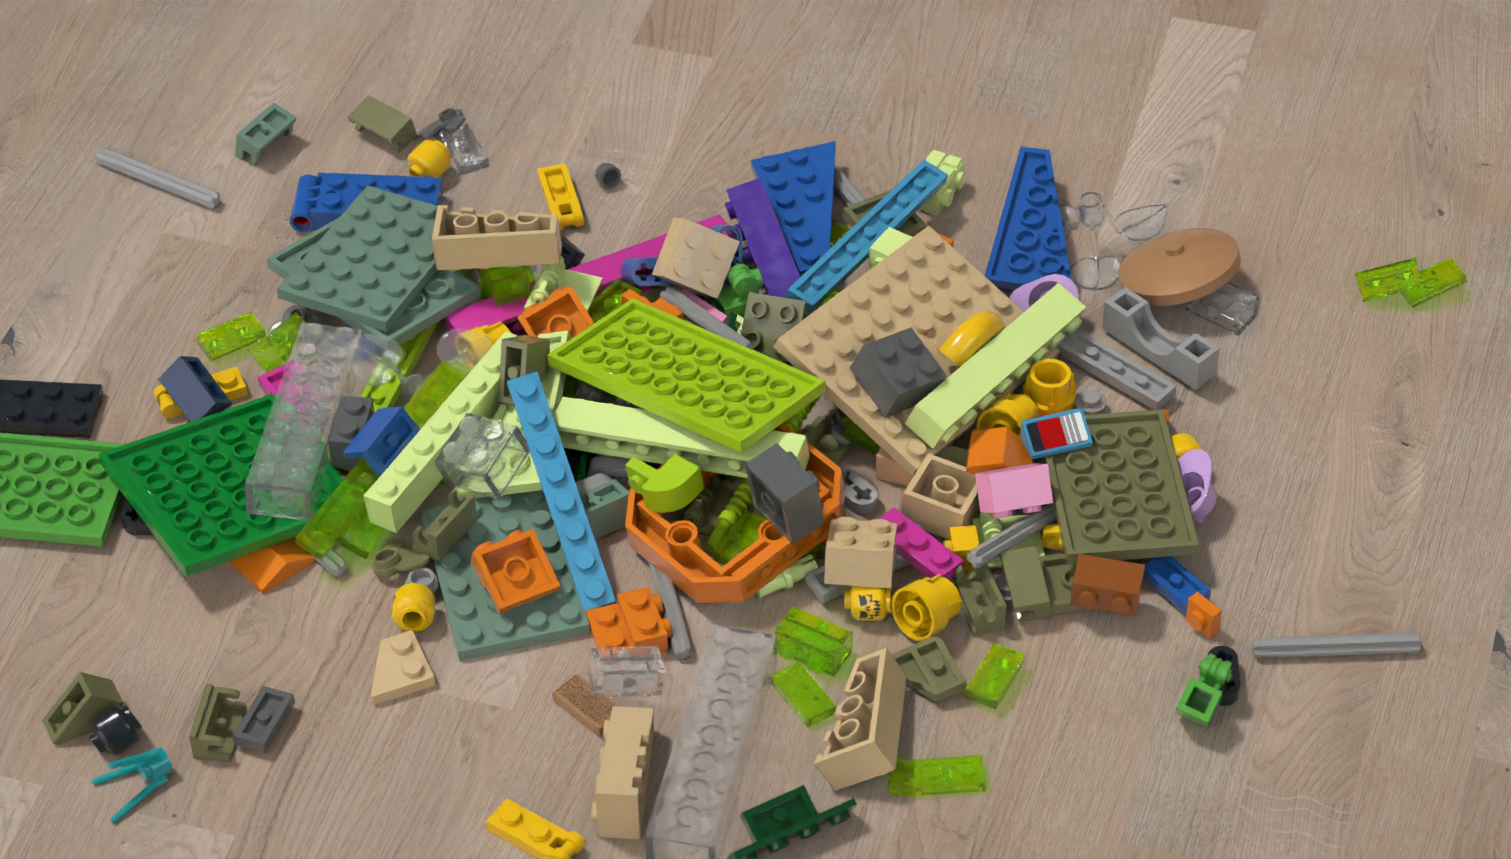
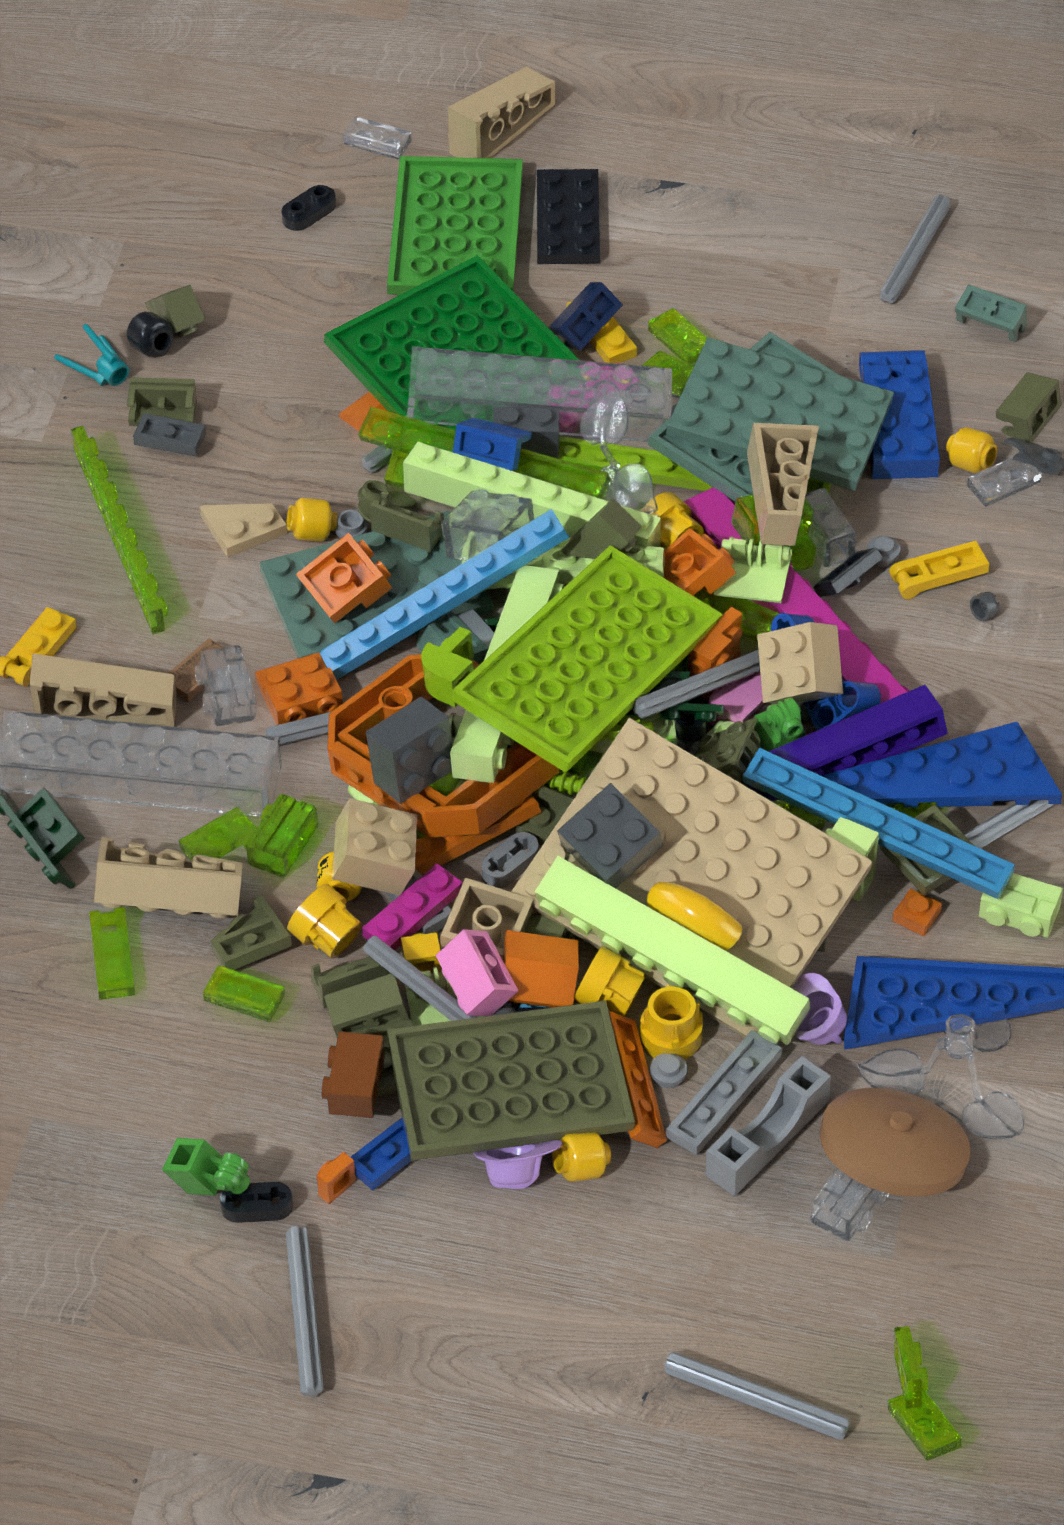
camera: 85 degrees right, 5 degrees up
slope [1020,408,1093,459] -> none
none -> clear neon green plate [71,426,168,635]
none -> light grey axle [664,1352,850,1440]

